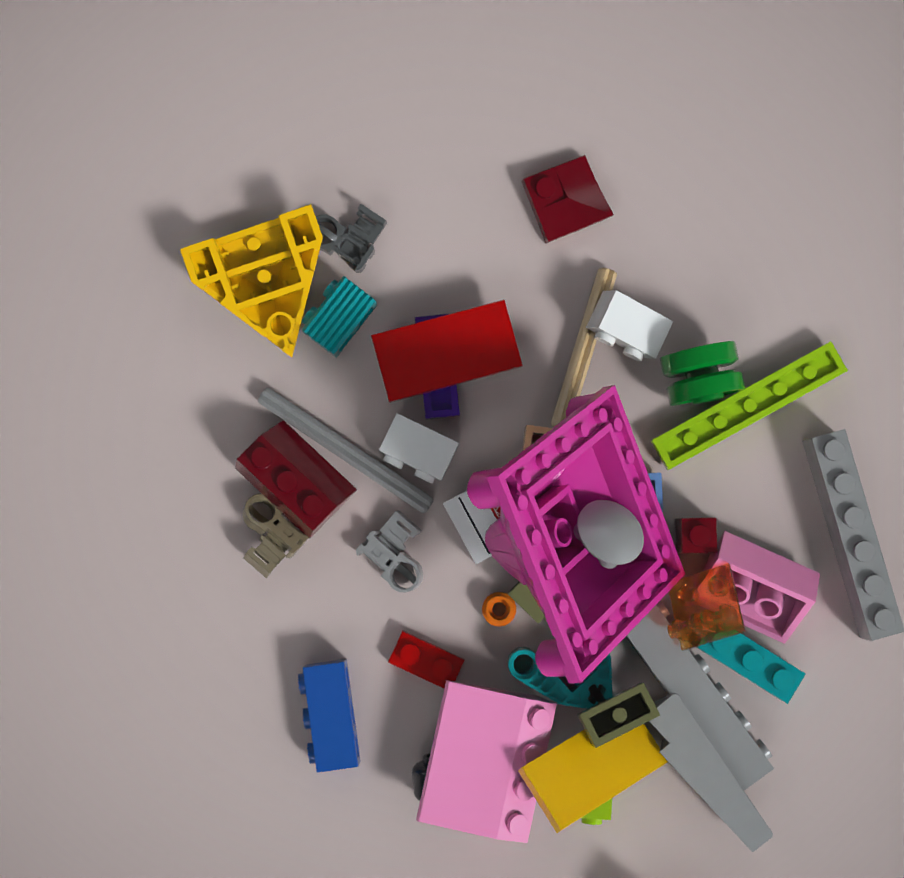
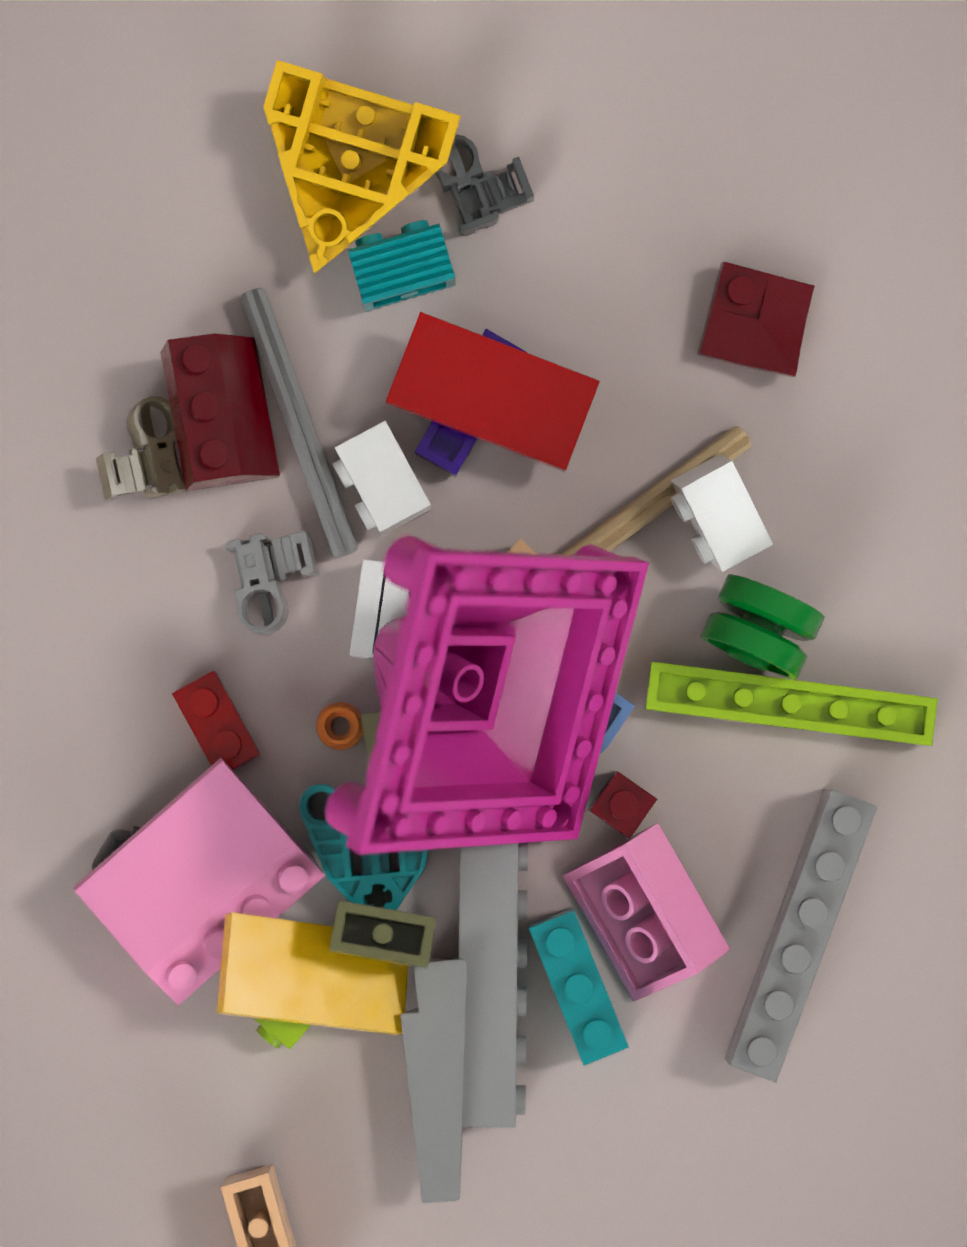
camera: 30 degrees right, 0 degrees up
blue brick [298,659,361,773] -> none
light grey dish [573,500,644,569] -> none
clear orange hinge [667,563,746,651] -> none

